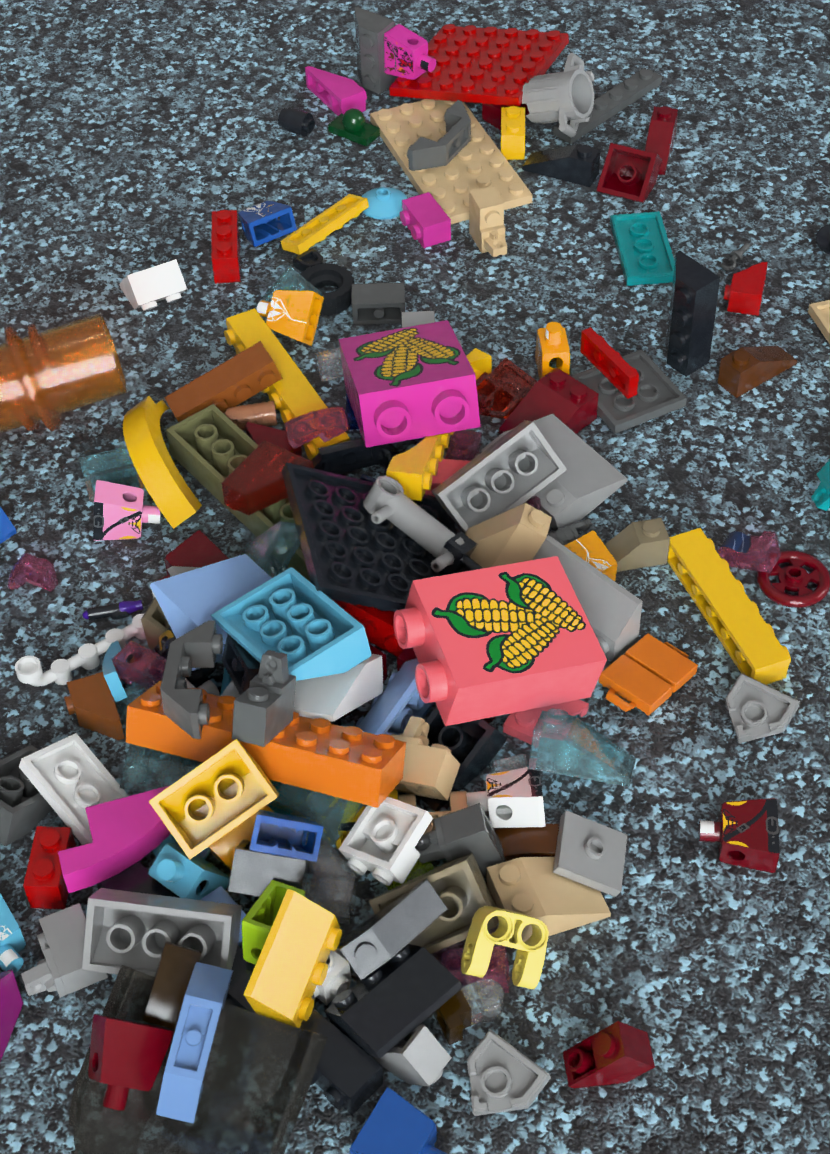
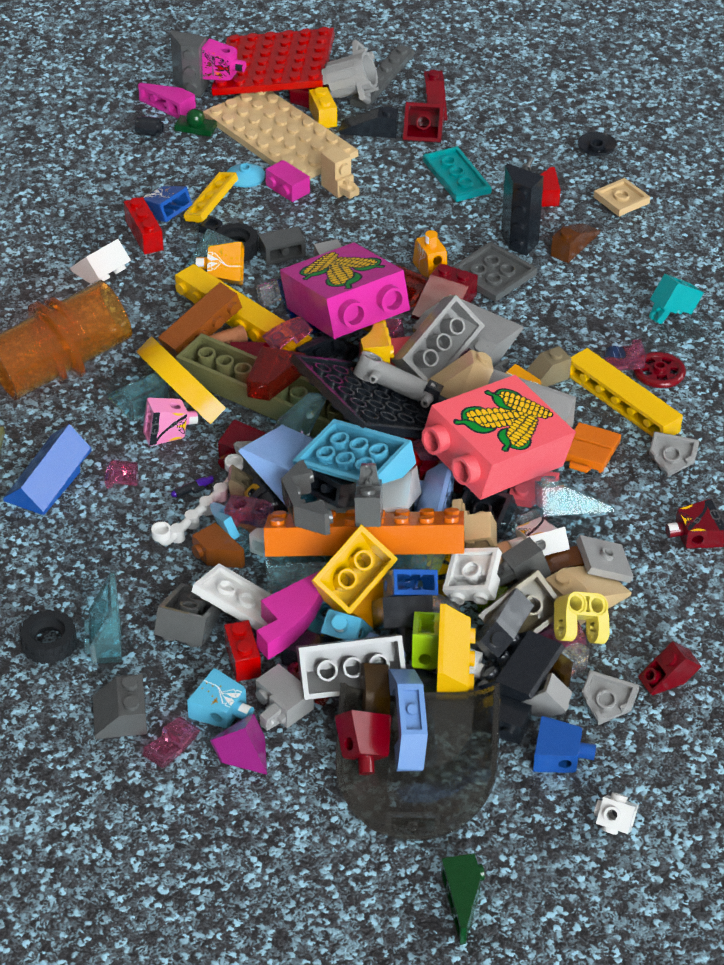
camera: 20 degrees left, 5 degrees down
dark grey slope [407,100,471,171] -> none
red plate [580,327,639,399] -> none

